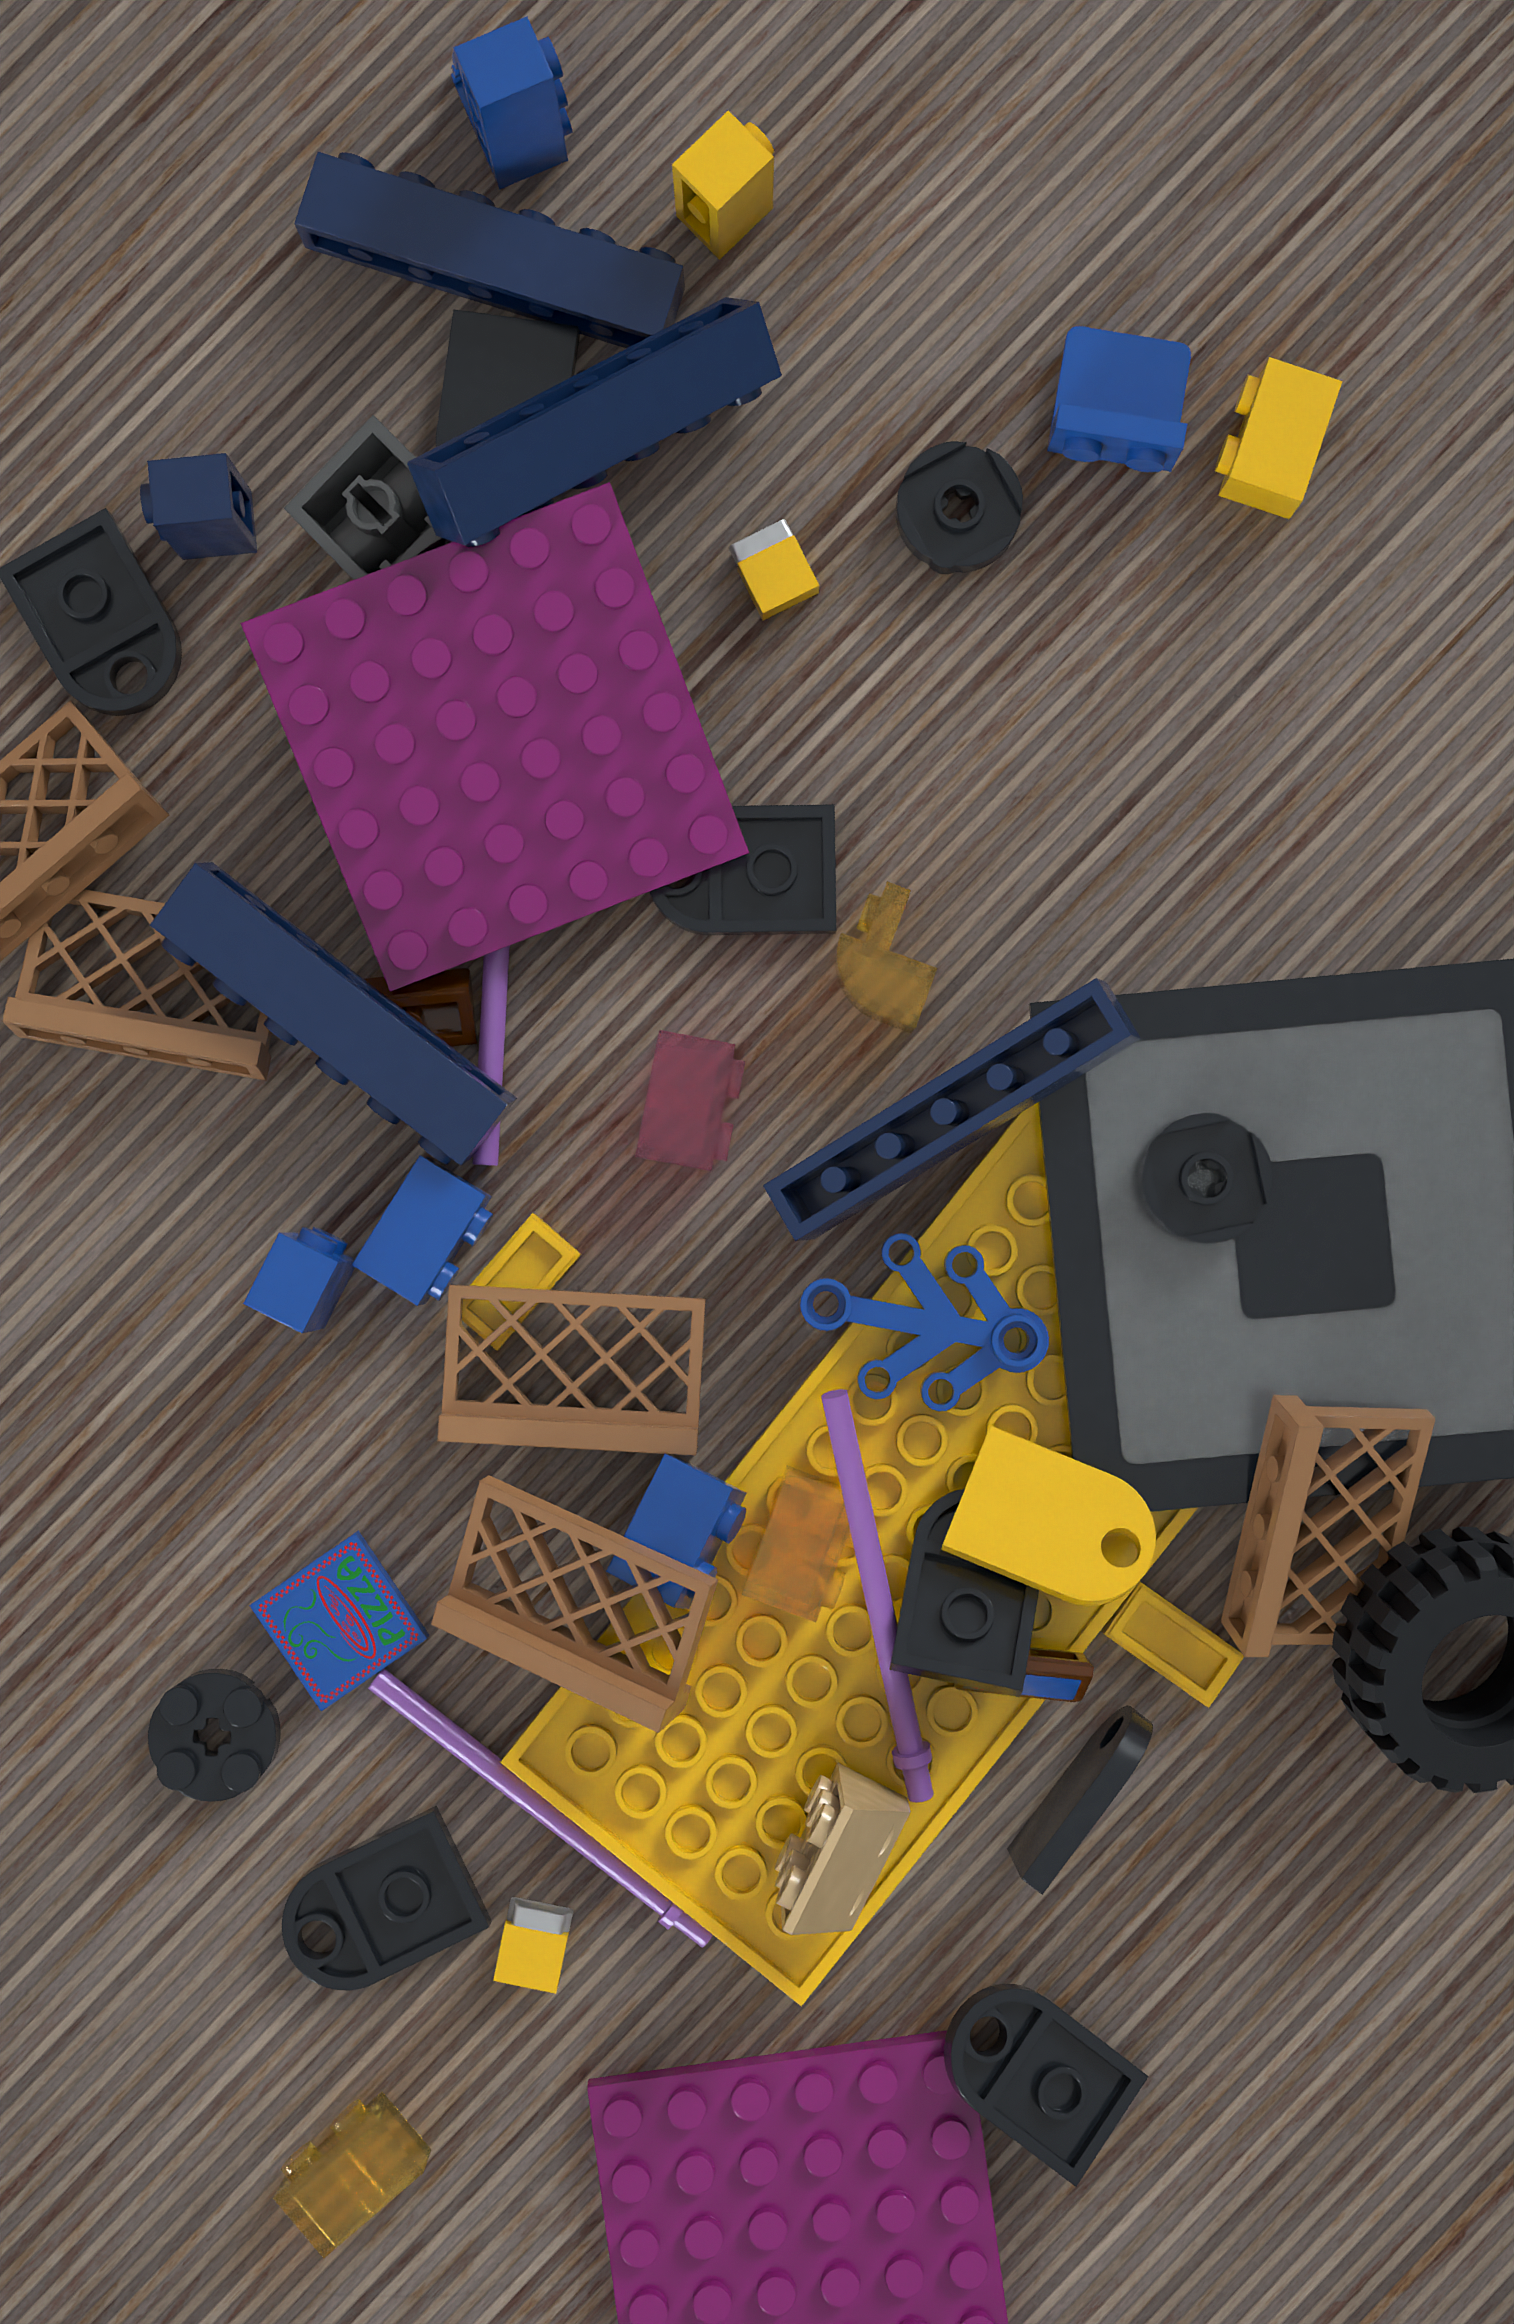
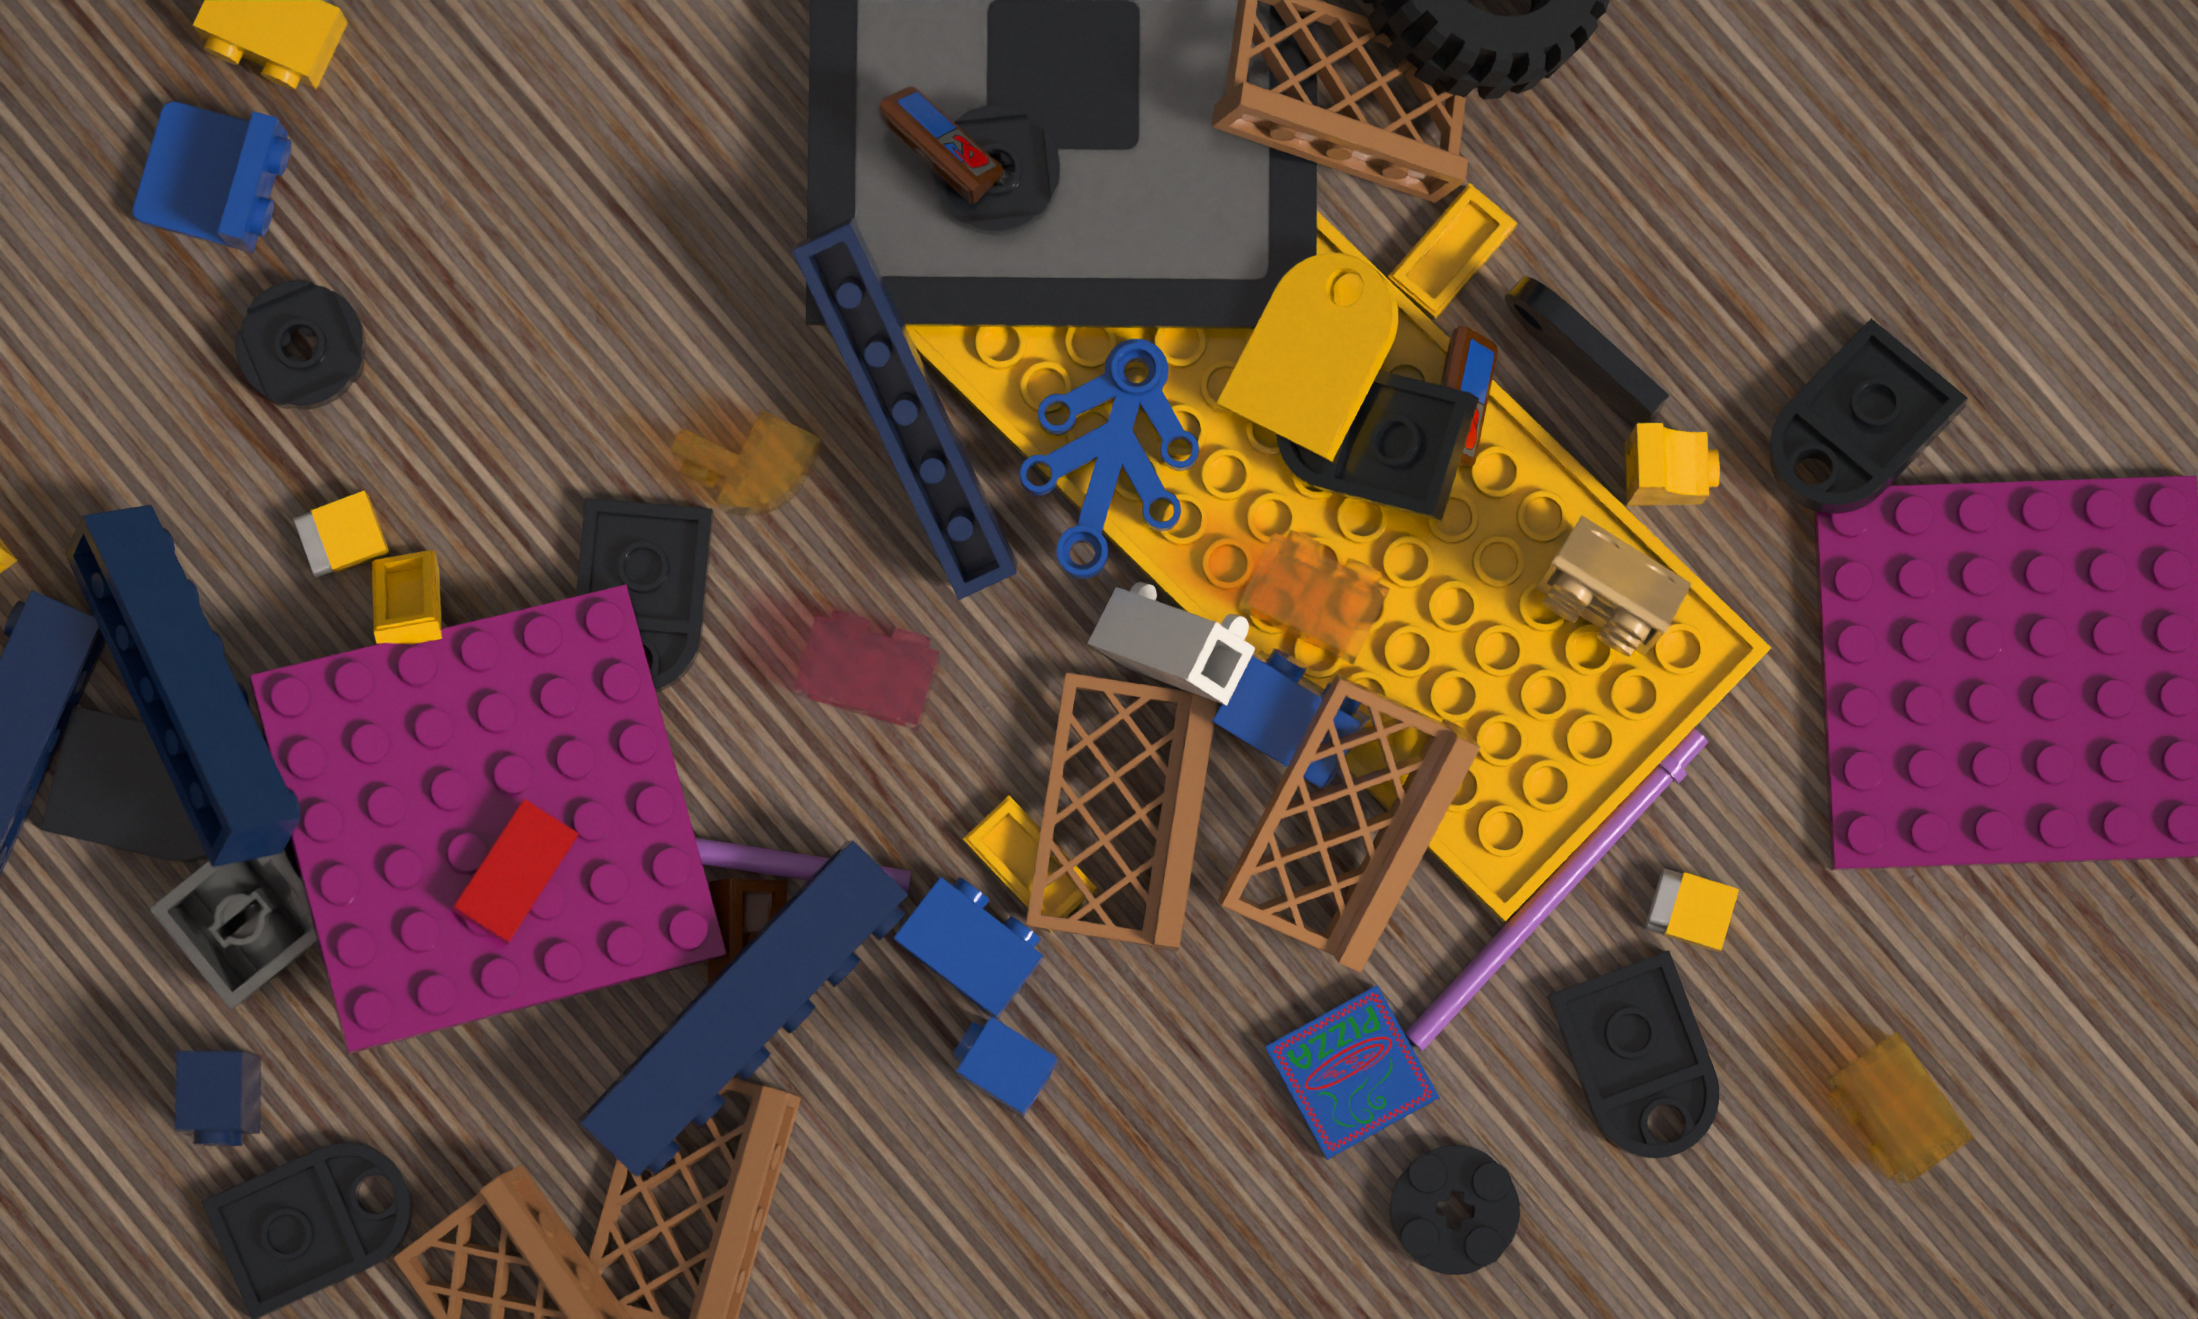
camera: 85 degrees left, 5 degrees down
medium lavender bar [821,1389,934,1803] -> none
none -> yellow tile [372,550,442,644]
none -> red tile [452,798,579,945]
none -> reddish brown slope [879,86,1003,204]
none -> white brick [1087,582,1256,705]
none -> yellow arch [1624,423,1720,506]

